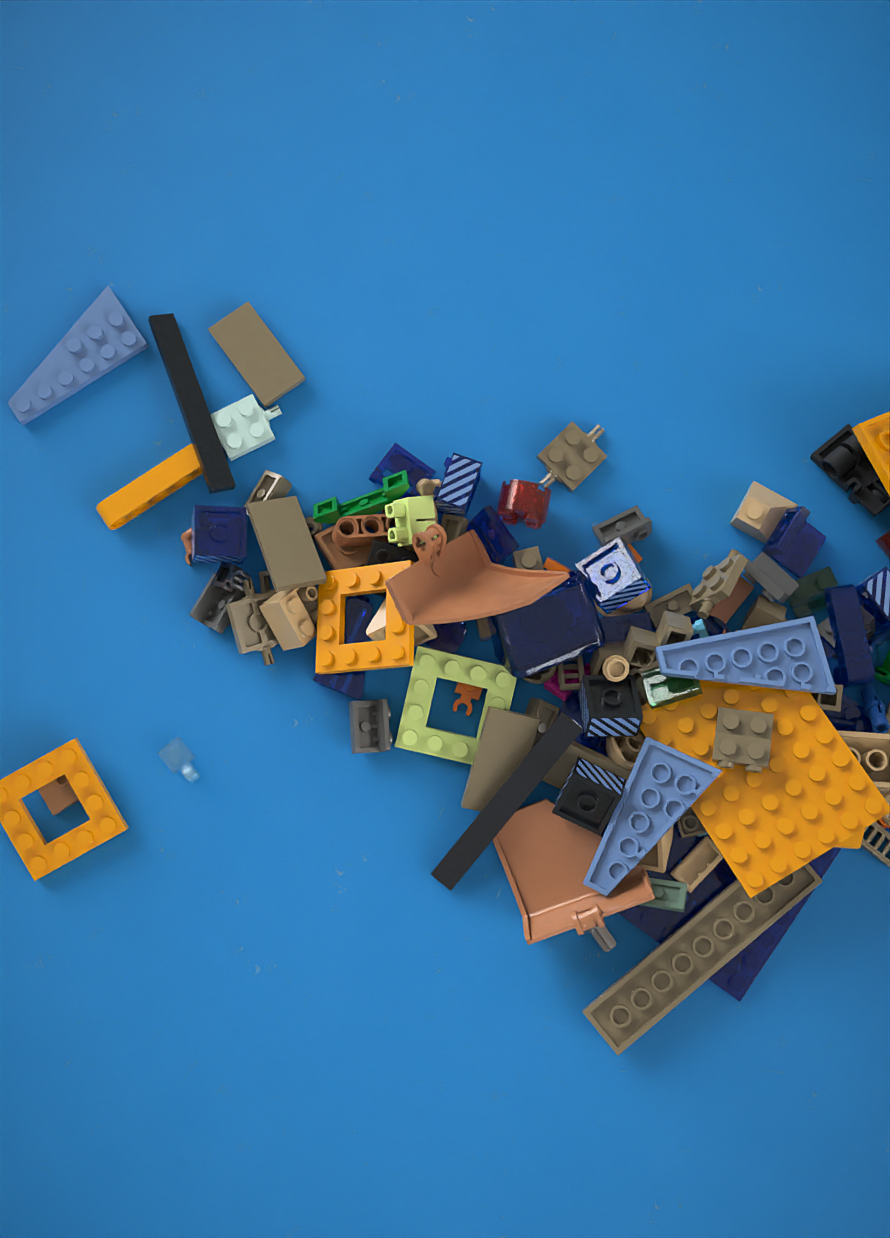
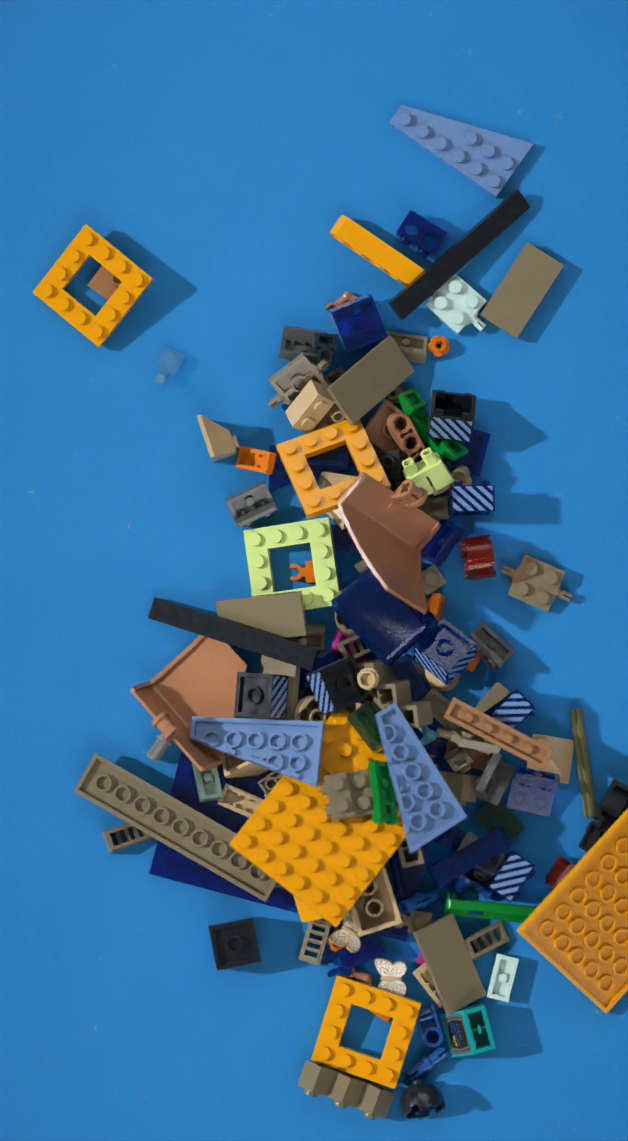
camera: 70 degrees right, 5 degrees up
none -> dark tan slope [102,823,152,853]
none -> tan slope [197,414,239,462]
none -> black container [208,916,261,970]
none -> orange plate [235,446,277,475]
none -> green plate [368,760,398,825]
none -> clear blue brick [396,210,448,259]
none -> black container [427,390,476,443]
none -> orange plate [428,335,450,357]
none -> medium nougat plate [443,697,553,770]
none -> dark tan gear [446,746,474,774]
none -> dark tan slope [475,682,511,713]
none -> container [488,689,536,729]
none -> olive axle [569,708,596,818]

